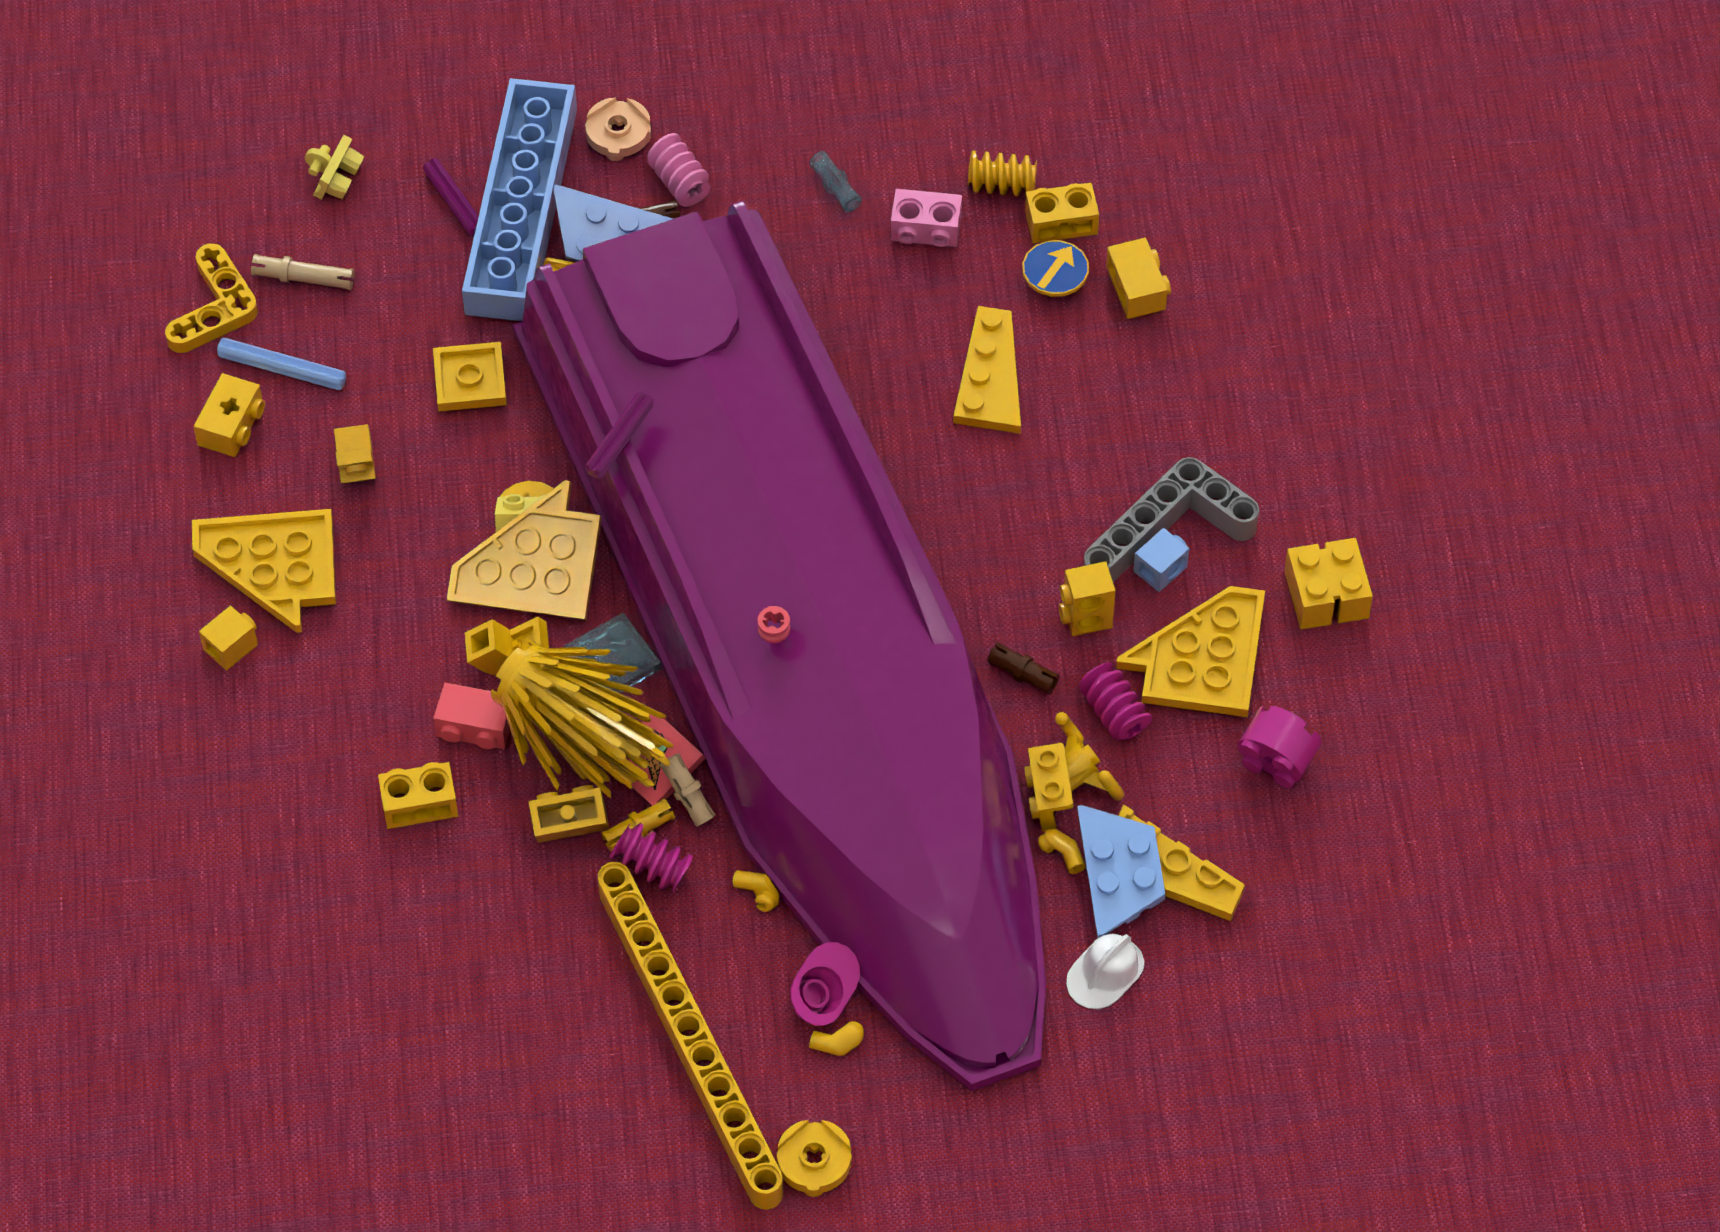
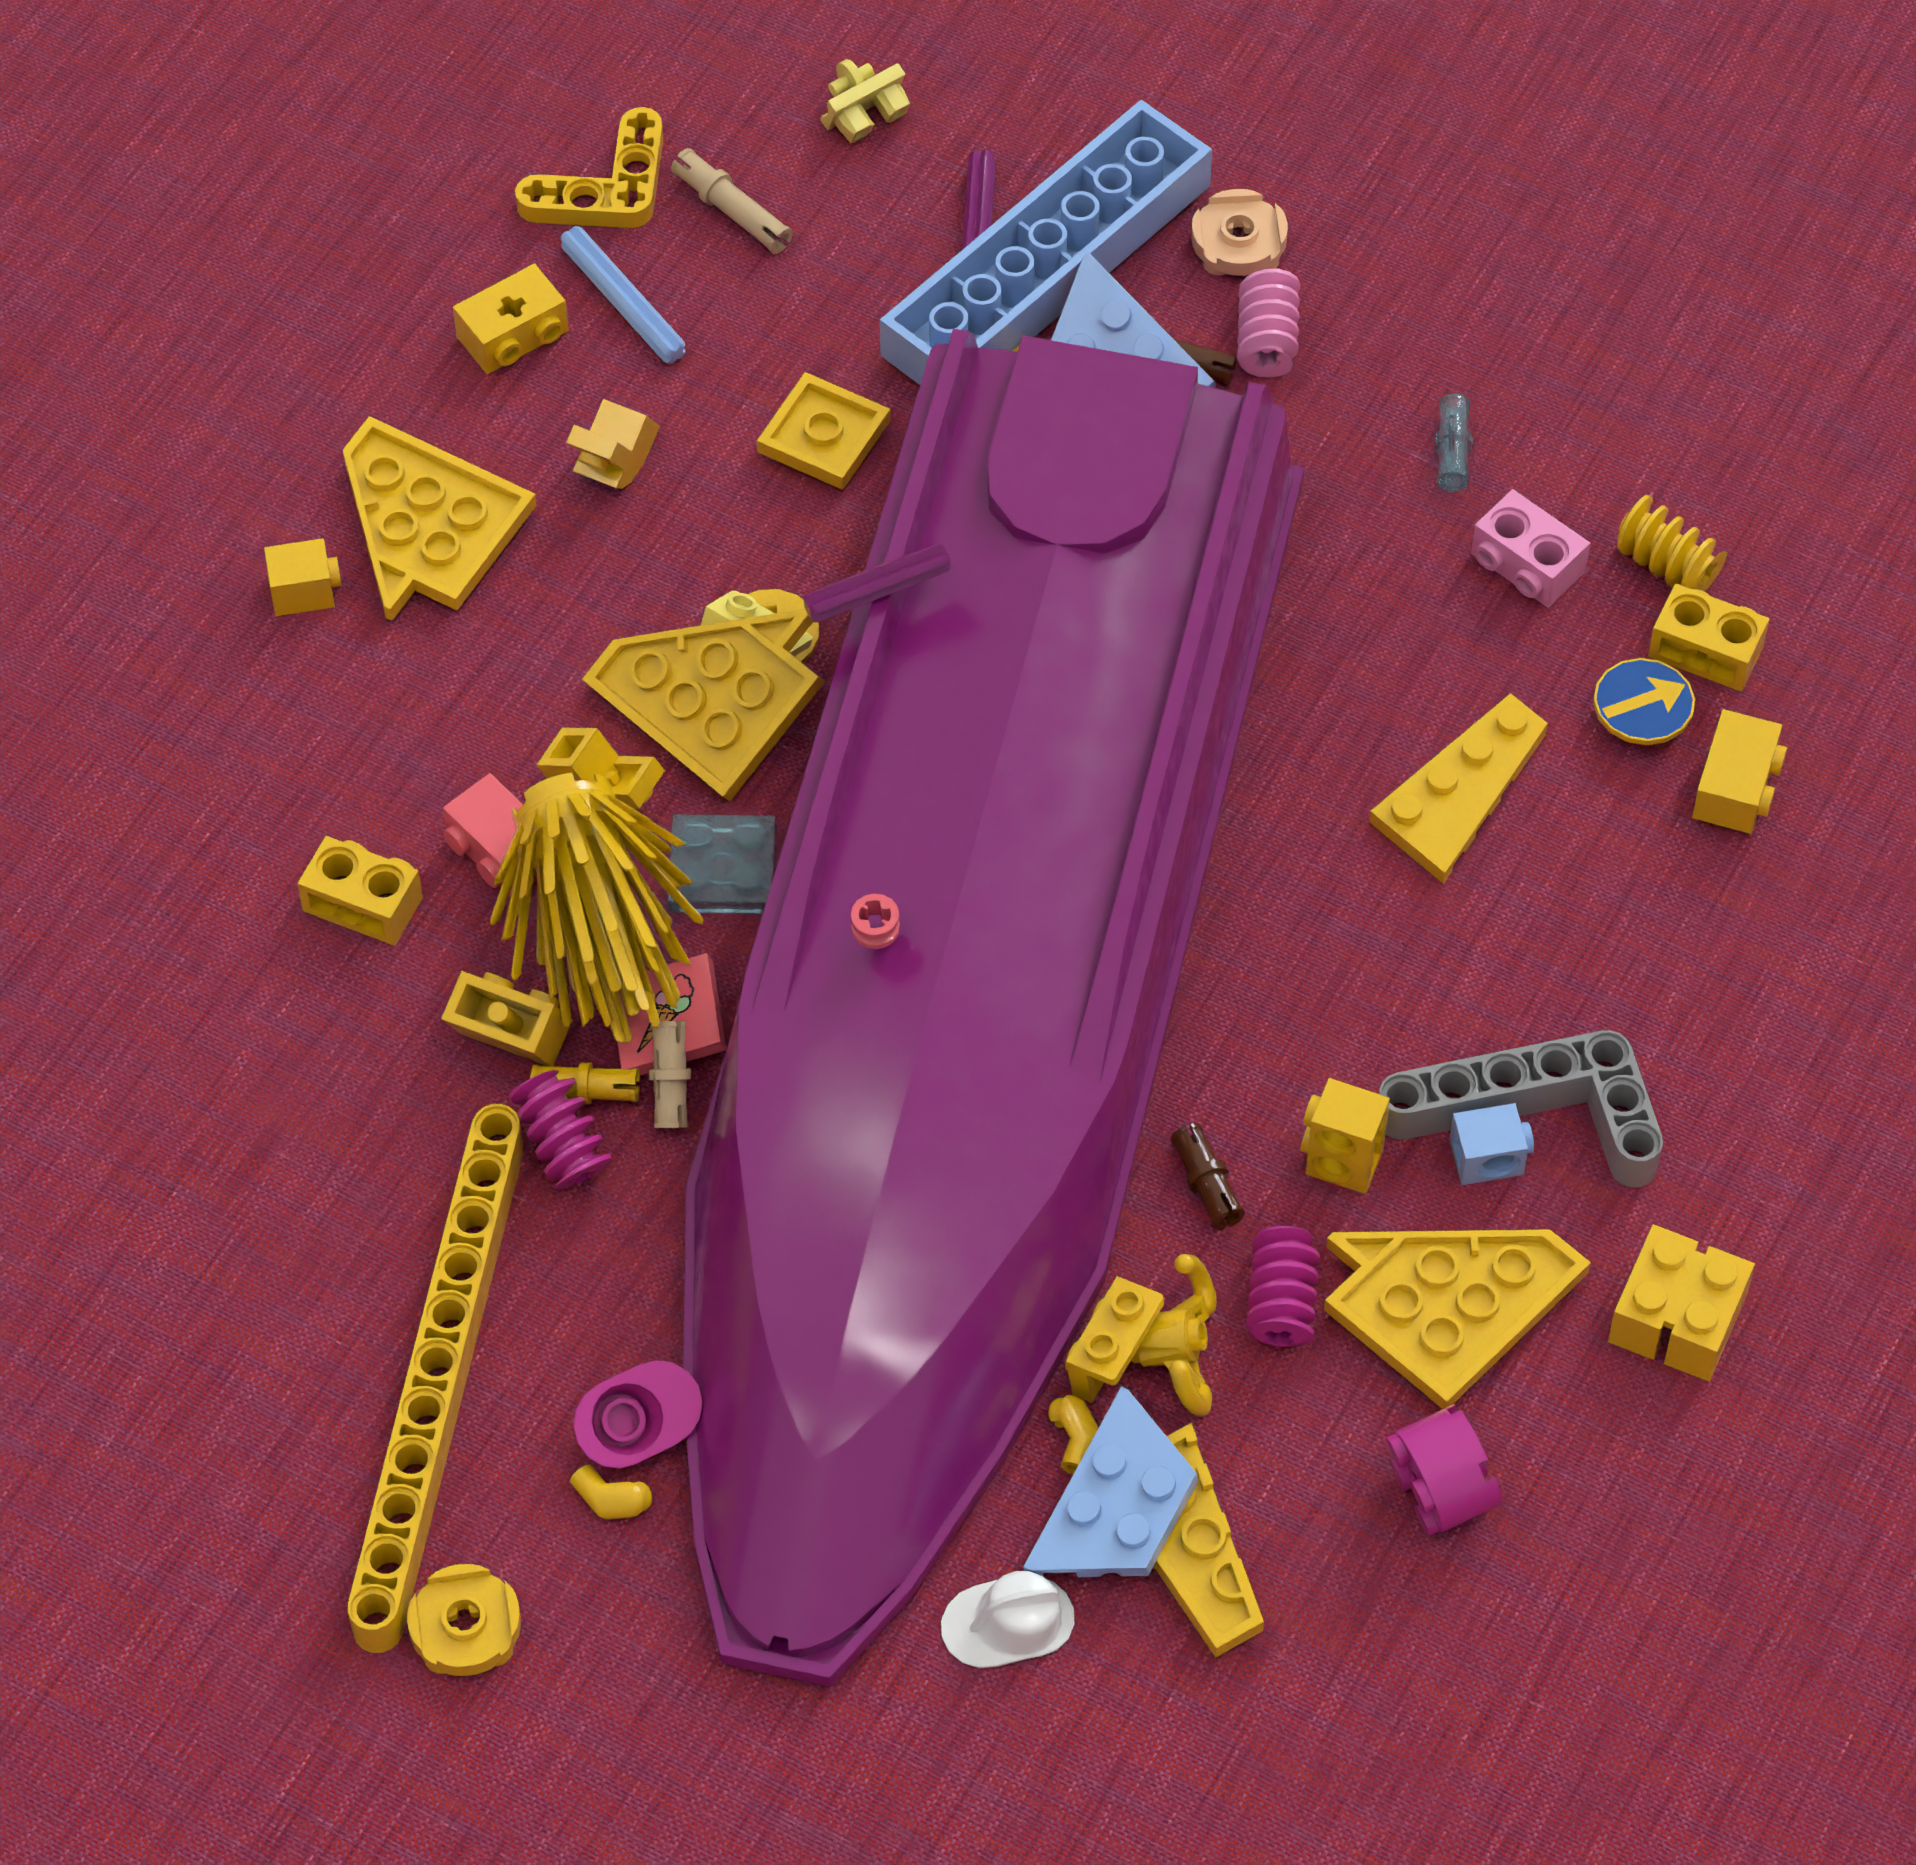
camera: 35 degrees right, 0 degrees up
yellow arm [733,870,779,912] -> none

